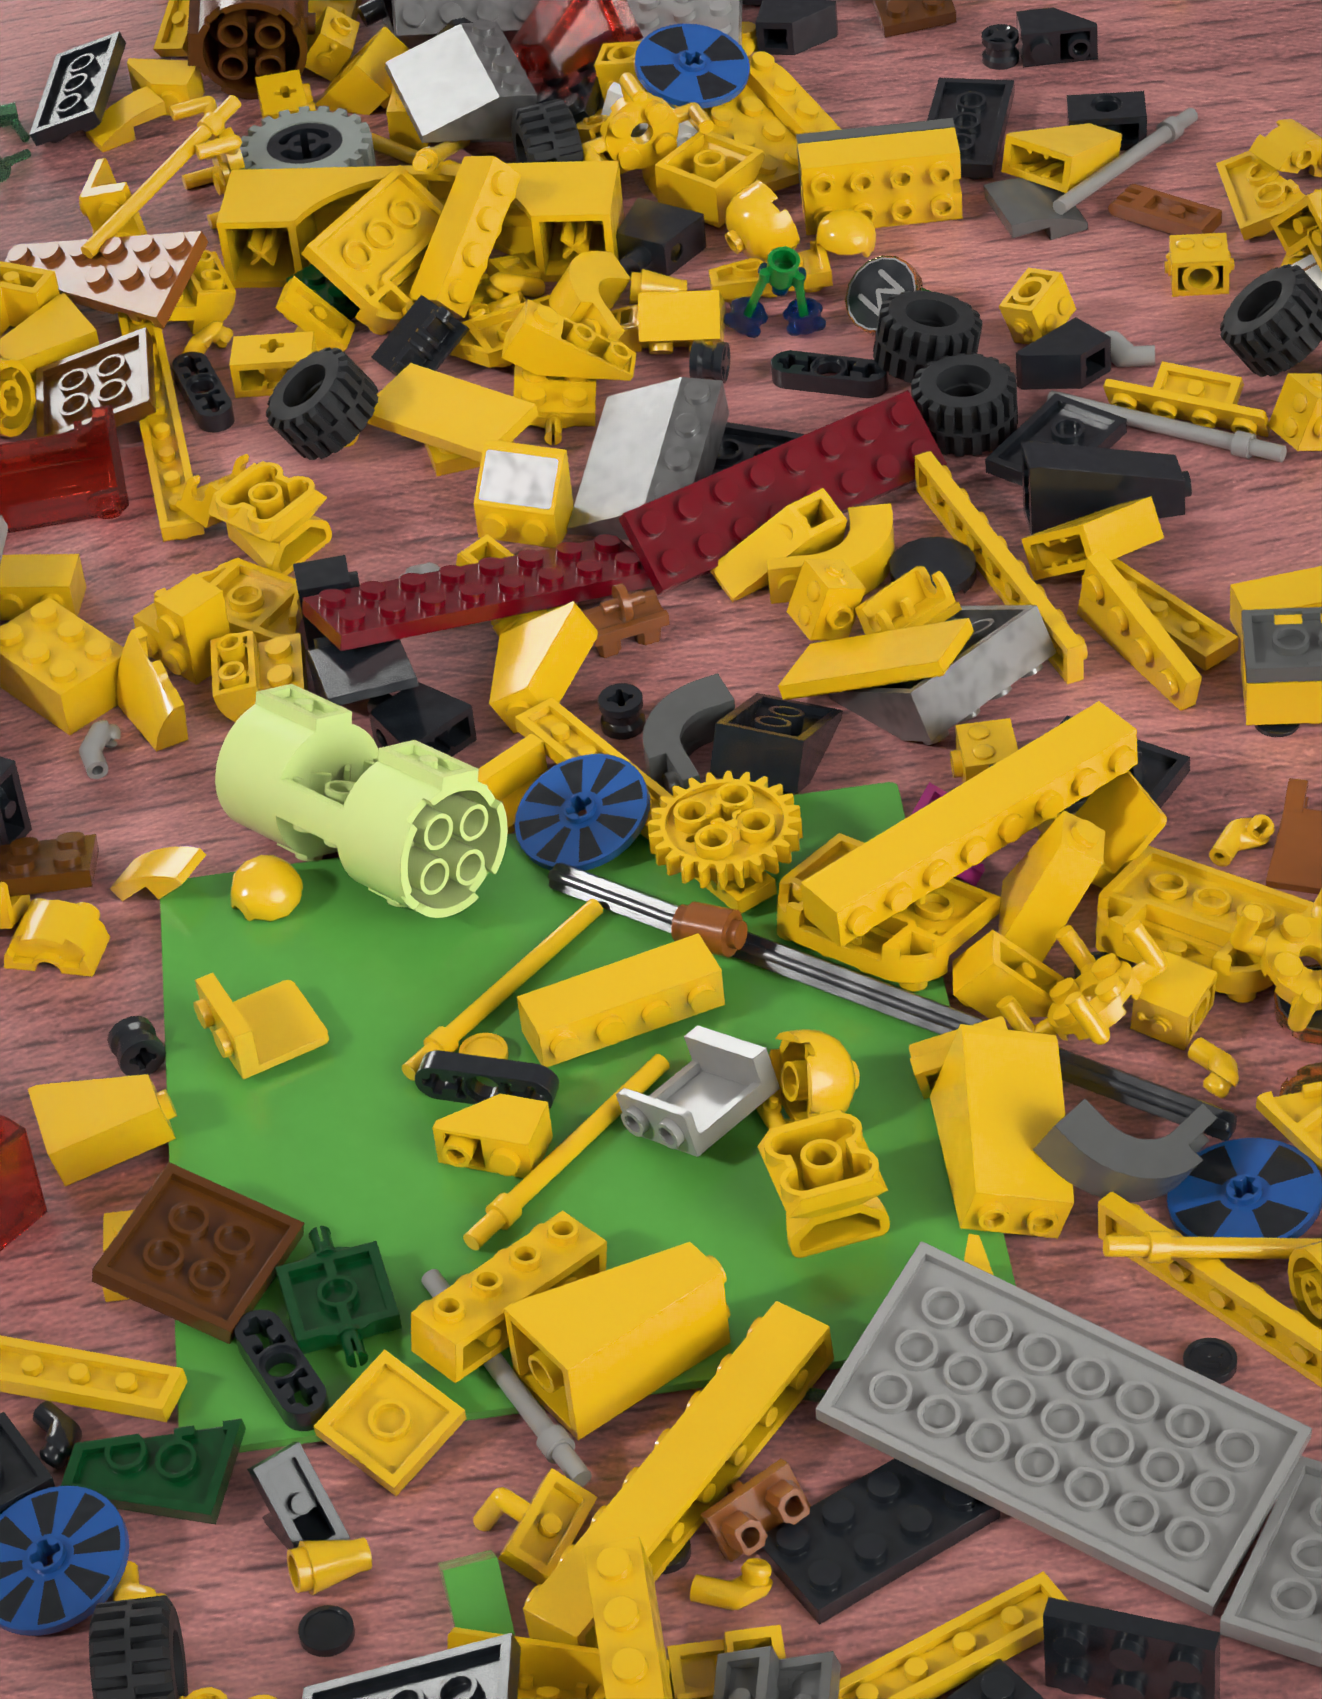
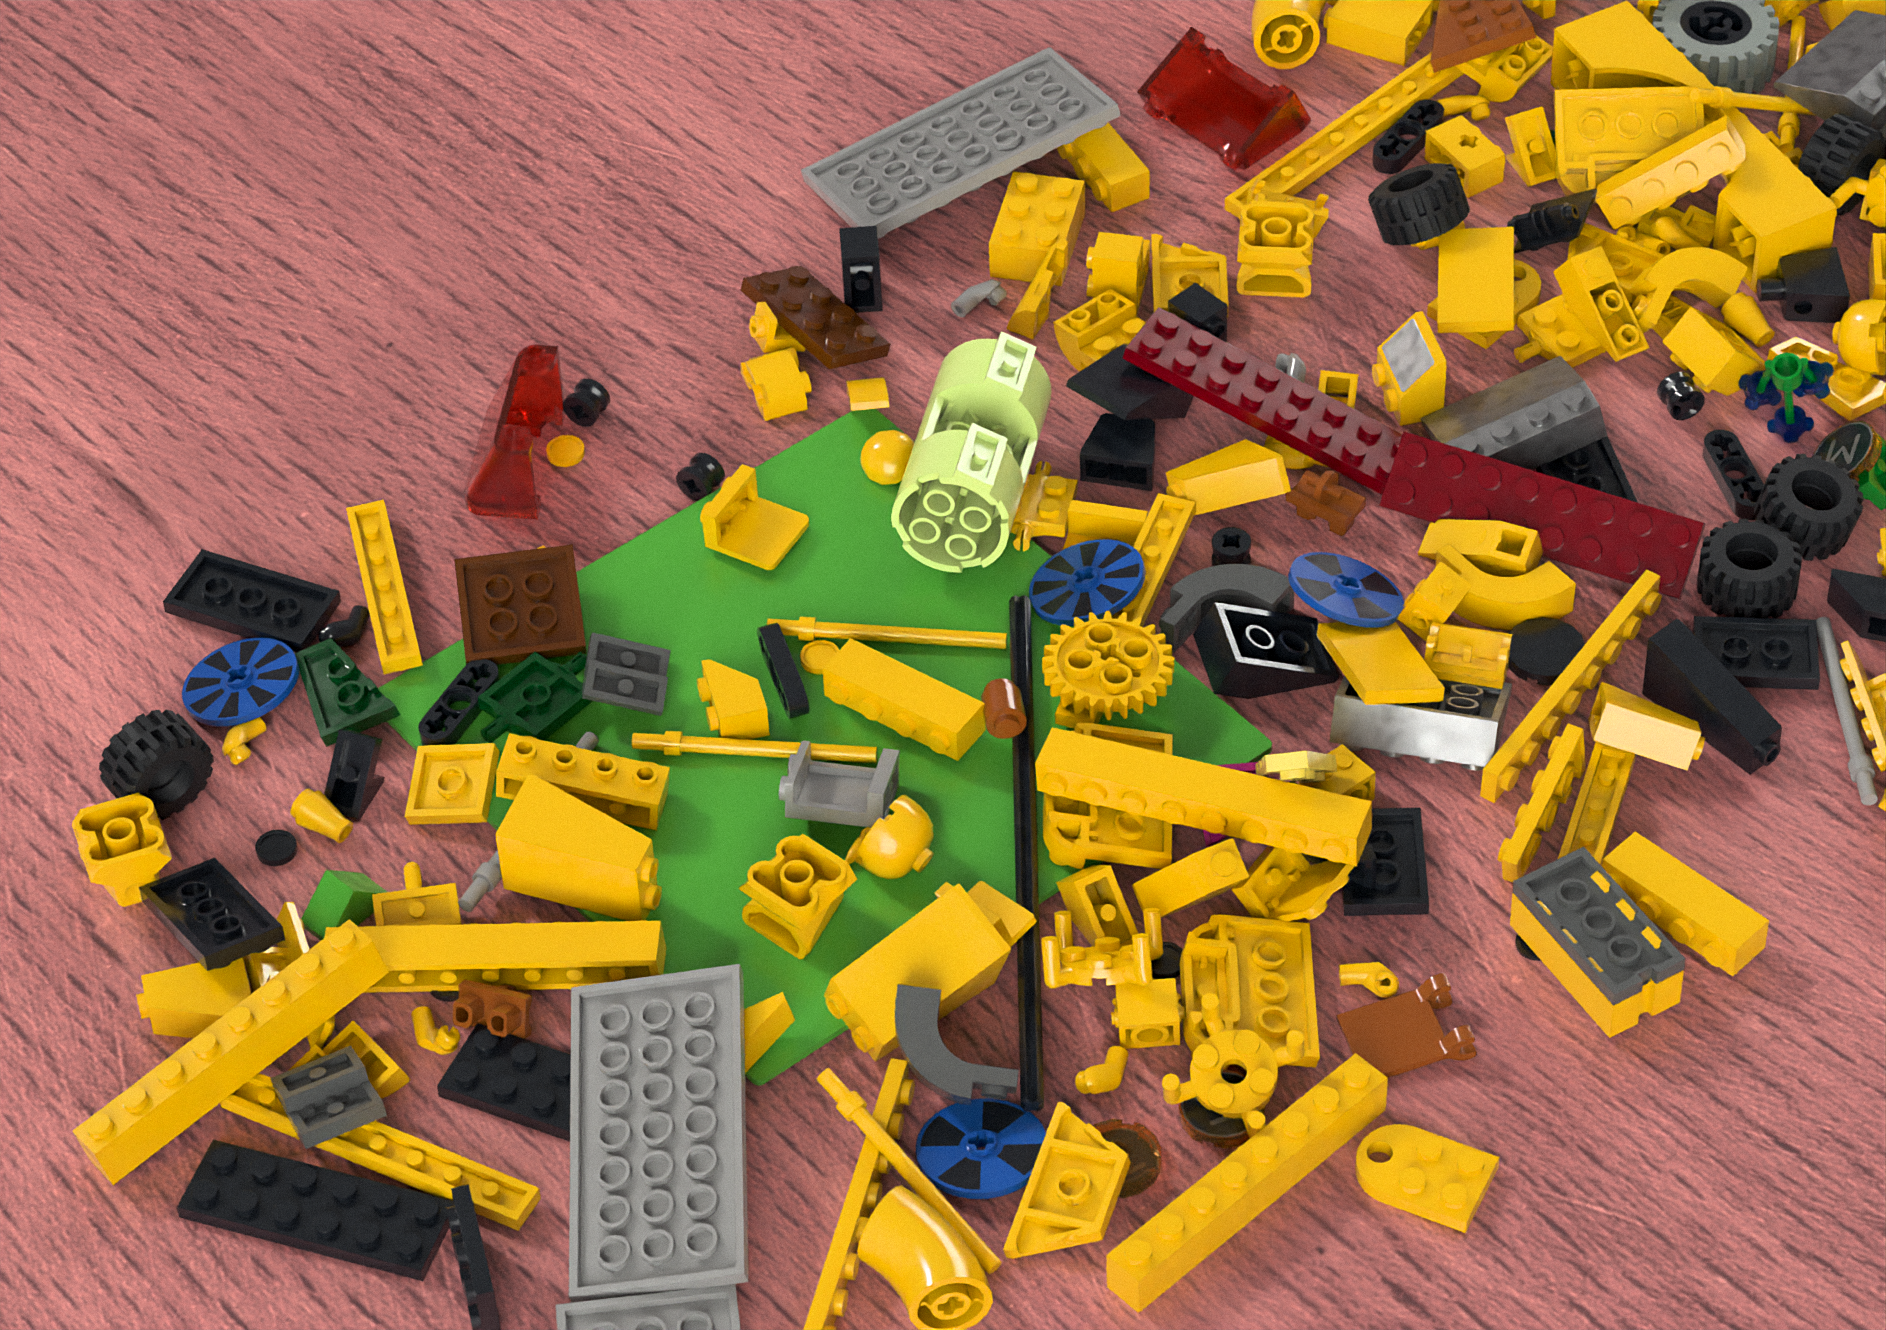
camera: 55 degrees right, 5 degrees up
yellow slope [28,1074,177,1186] -> none
reddish brown plate [36,327,156,455] -> none
black piece [1183,1338,1237,1384] -> none
none -> dark grey slope [582,632,671,716]
none -> light yellow wing [1255,751,1337,783]
none -> blue piece [1288,552,1404,628]

